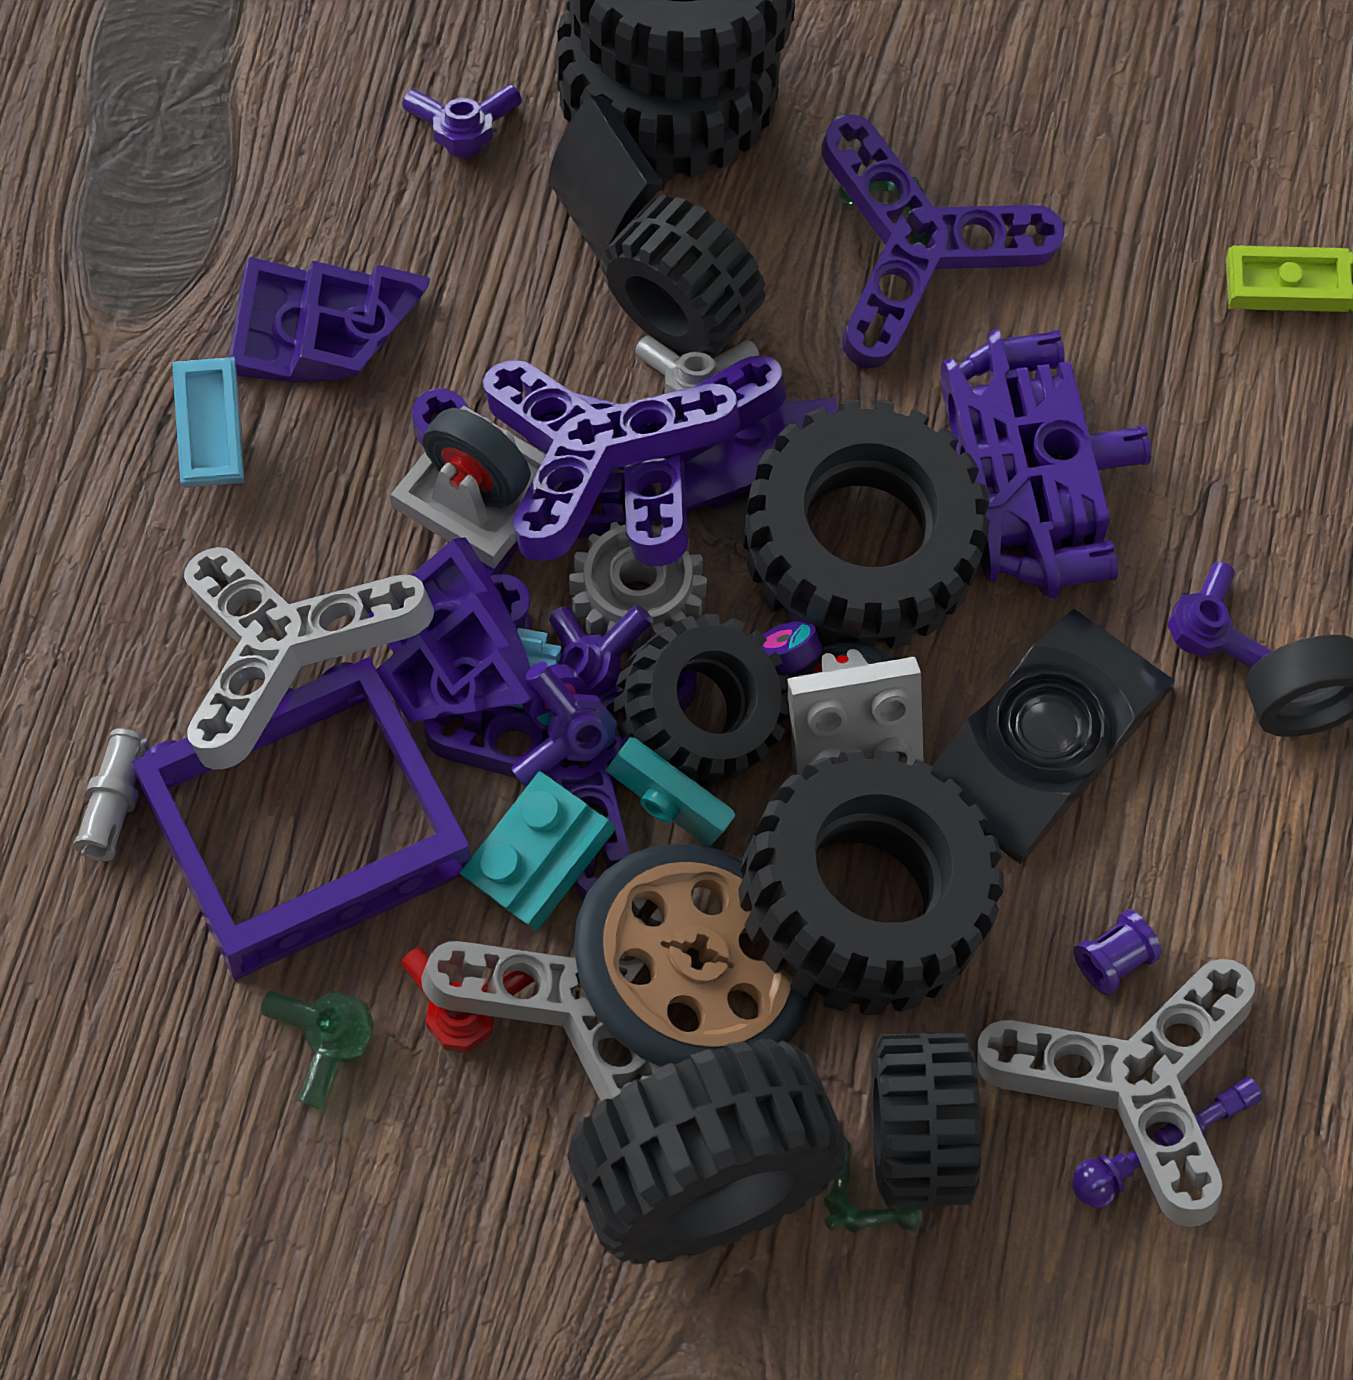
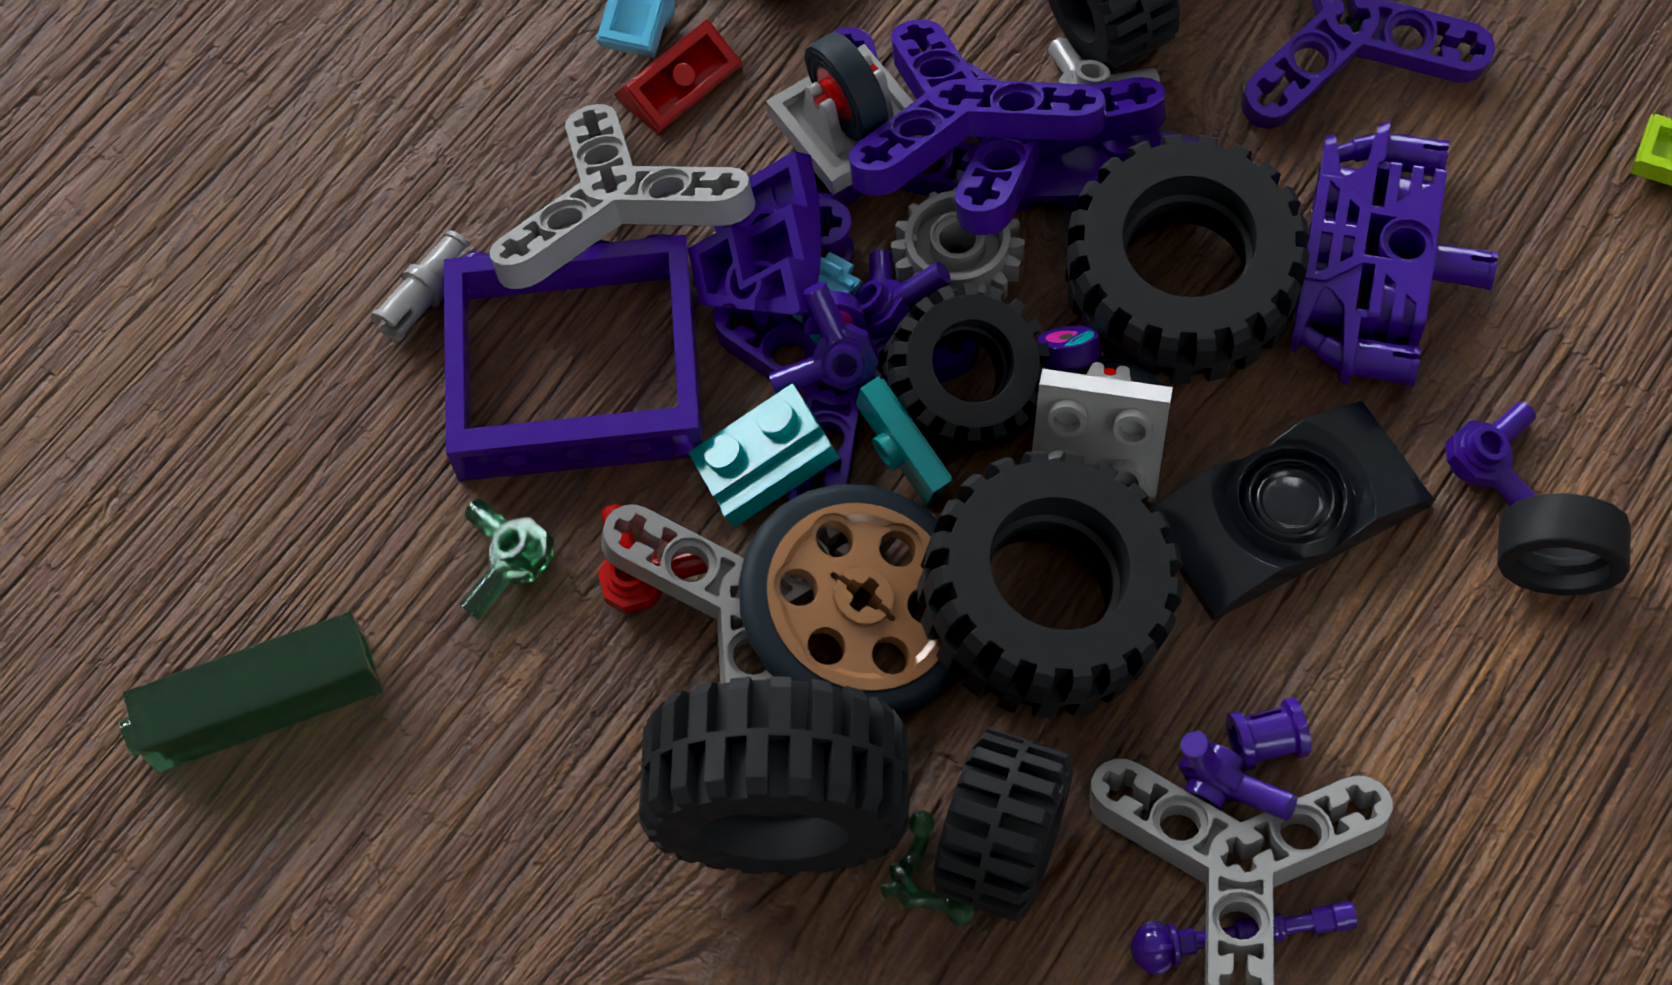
camera: 30 degrees right, 0 degrees up
none -> clear green brick [120,611,383,773]
none -> red slope [614,18,743,134]
none -> dark purple piece [1178,731,1297,821]

